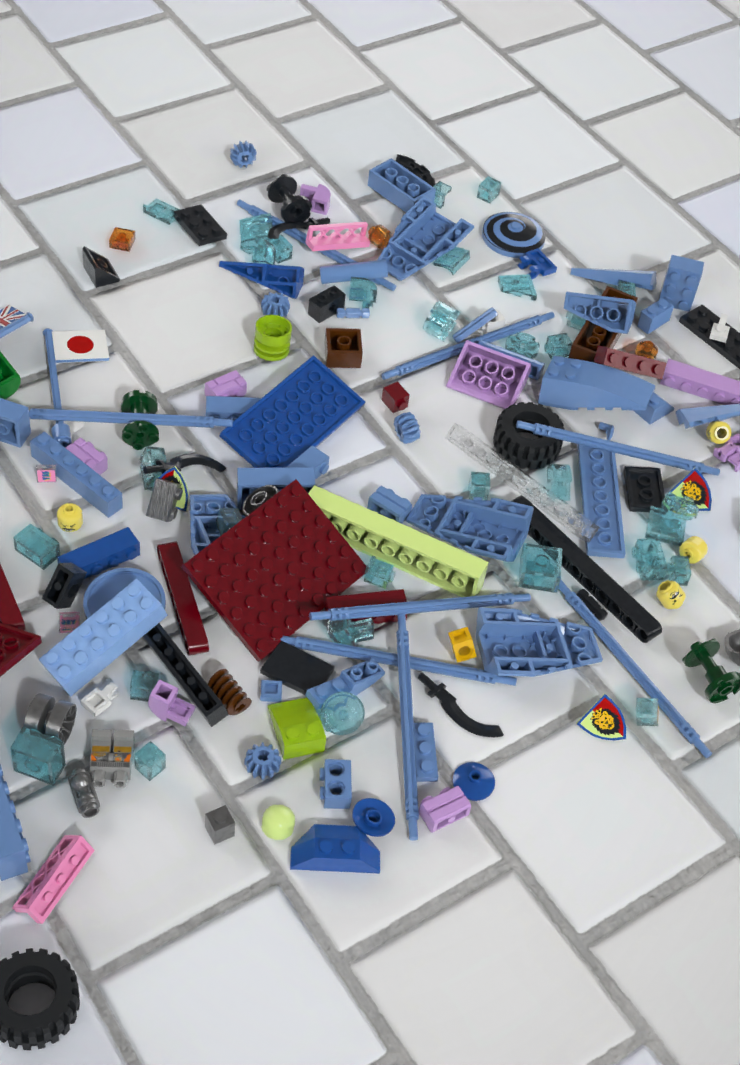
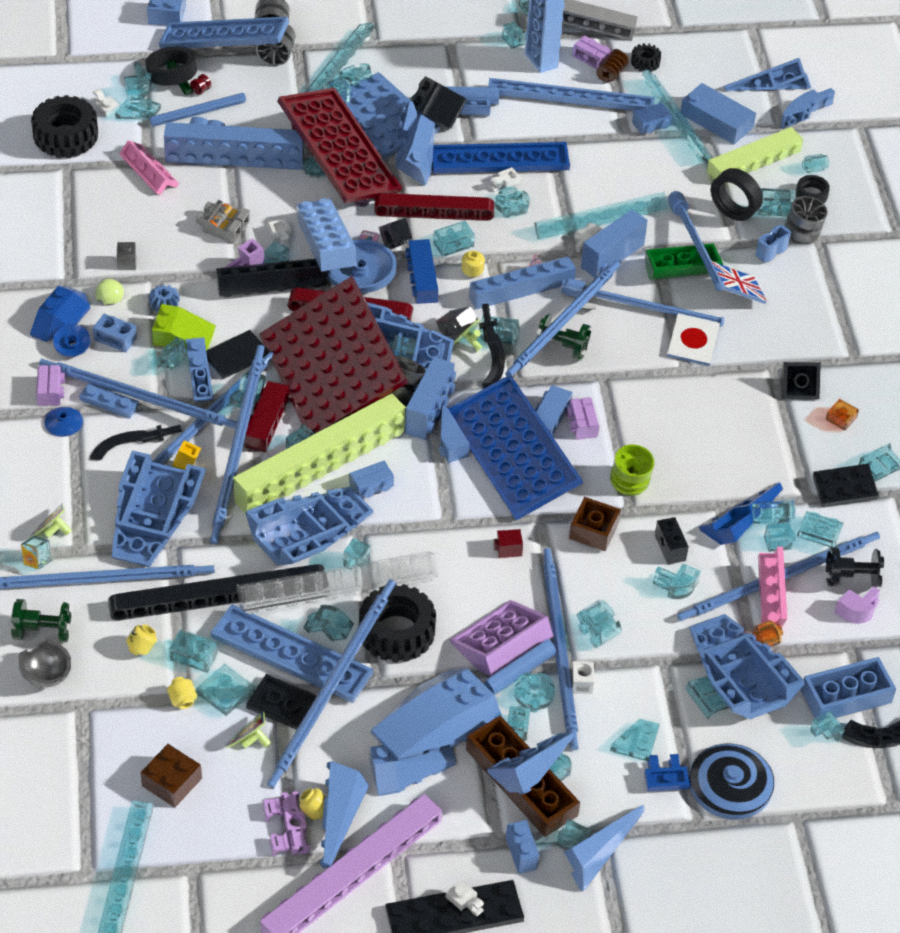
camera: 120 degrees right, 0 degrees up
clear light blue brick [10,727,66,786] -> none
flat silver wheel [23,693,77,748] -> none
lavender brick [65,438,108,474] -> none
flat silver piece [68,768,100,818] -> none
clear light blue brick [134,741,166,781] -> none
reddish brown piece [208,669,252,716] -> none
medium blue tile [260,680,282,702] -> none
medium blue gear [261,292,290,317] -> none
black sword [268,217,330,239] -> none
medium blue brick [320,259,388,284] -> none
medium blue axle [336,308,370,318] -> none
medium blue gear [394,412,421,444] -> none
medium blue axle [452,307,498,343] -> none
clear light blue brick [477,176,502,204] -> none
clear light blue brick [518,543,562,593] -> none
black axle [577,589,608,621] -> none
brick [594,346,667,379] -> none
medium blue bar [599,422,614,441] -> none
clear orange head [634,341,658,360] -> none
medium blue brick [658,255,704,312] -> none
clear light blue plate [661,493,699,520] -> none
clear light blue brick [667,555,692,586] -> none

